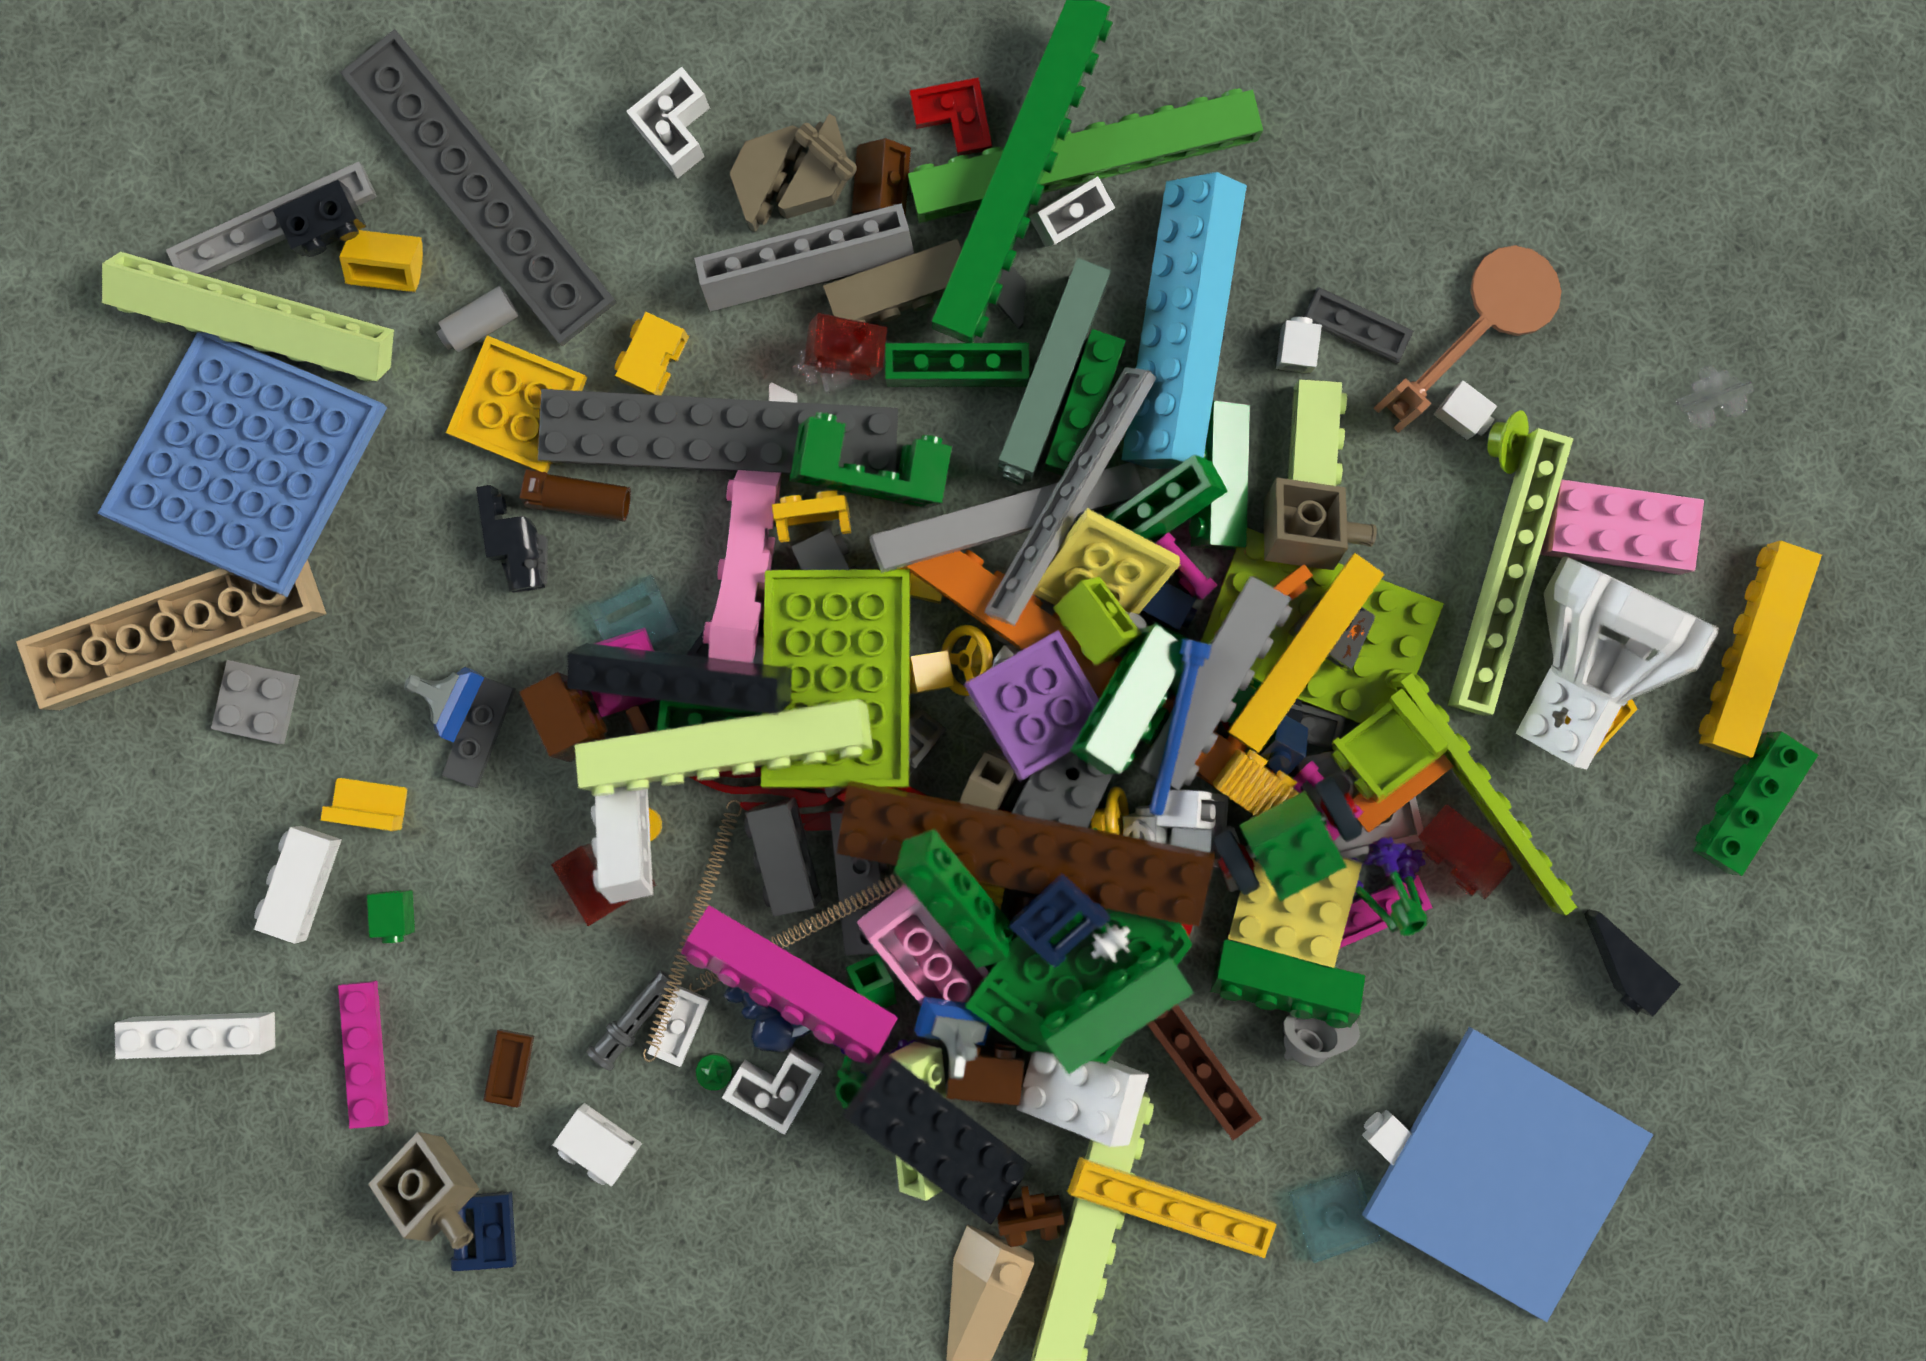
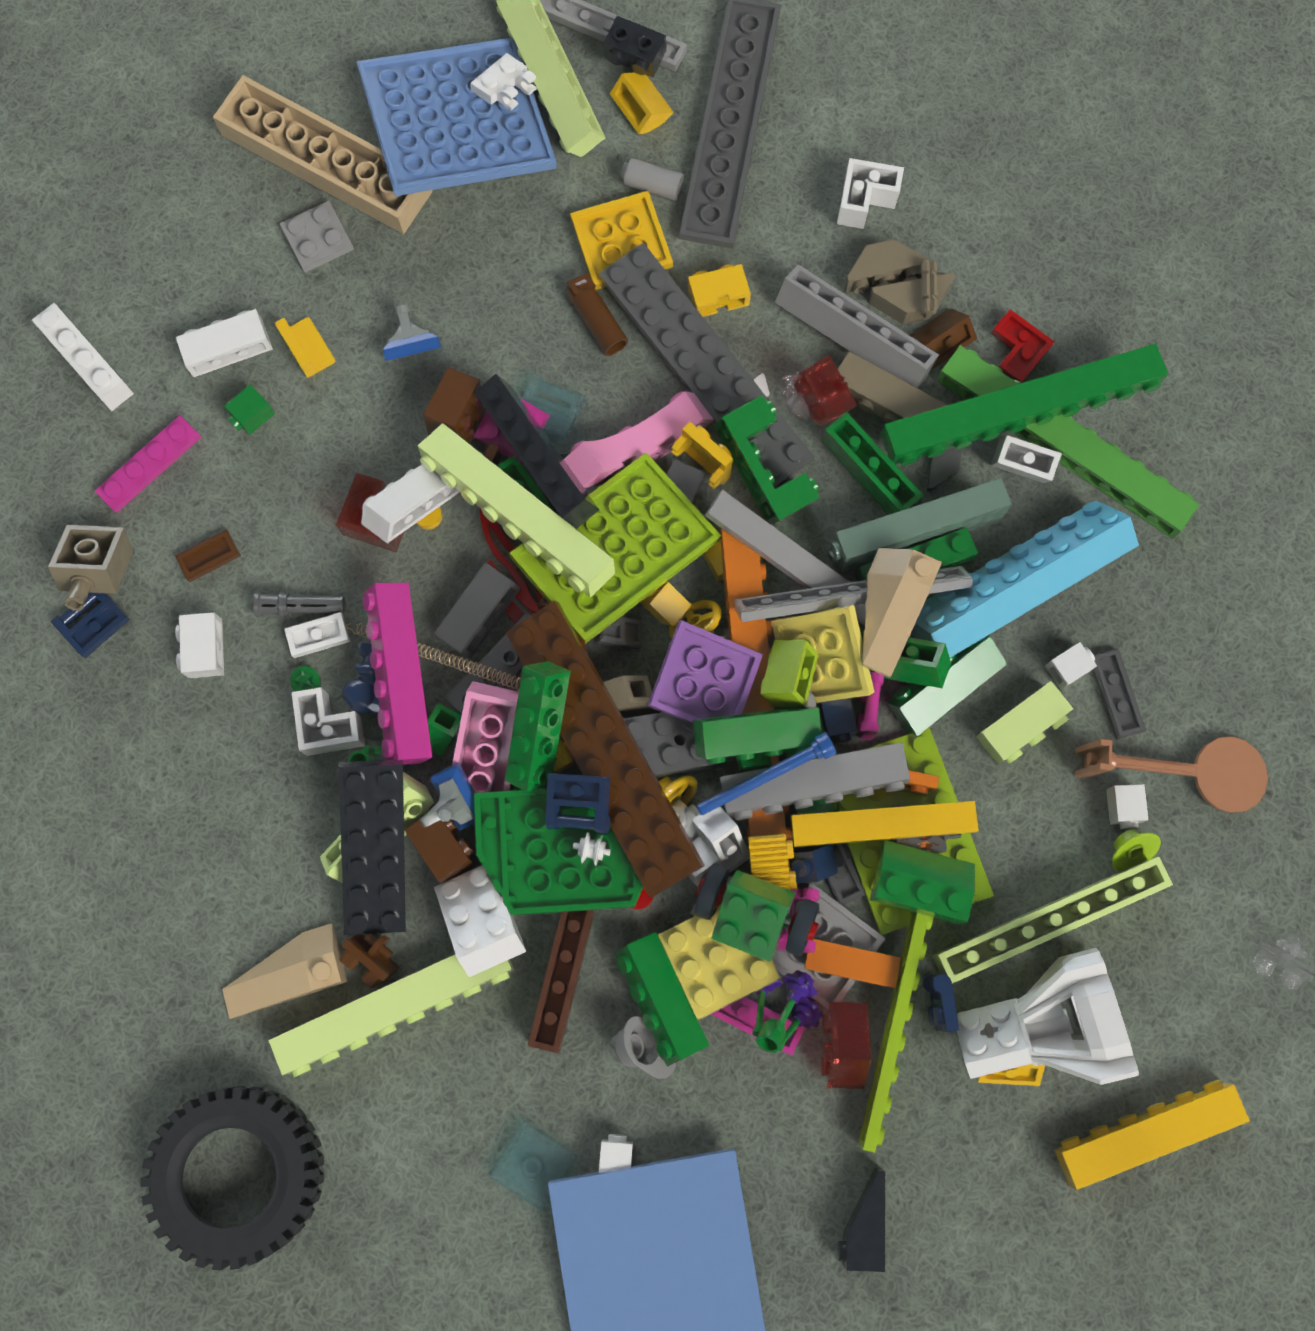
camera: 45 degrees right, 10 degrees down
dark grey plate [442,676,516,788] -> none
black plate [476,485,548,592] -> none
tan piece [643,800,742,1062] -> none
green brick [1039,945,1194,1075] -> none
yellow tile [1067,1157,1277,1258] -> none
dark tan brick [1263,477,1377,570] -> none
lime panel [1331,688,1449,804] -> none
bright pink brick [1540,480,1704,574] -> none
green brick [1693,731,1818,876] -> none
none -> white plate [471,53,536,111]
none -> tan wedge [862,548,942,678]
none -> green slope [870,840,975,925]
none -> dark blue plate [923,974,959,1032]

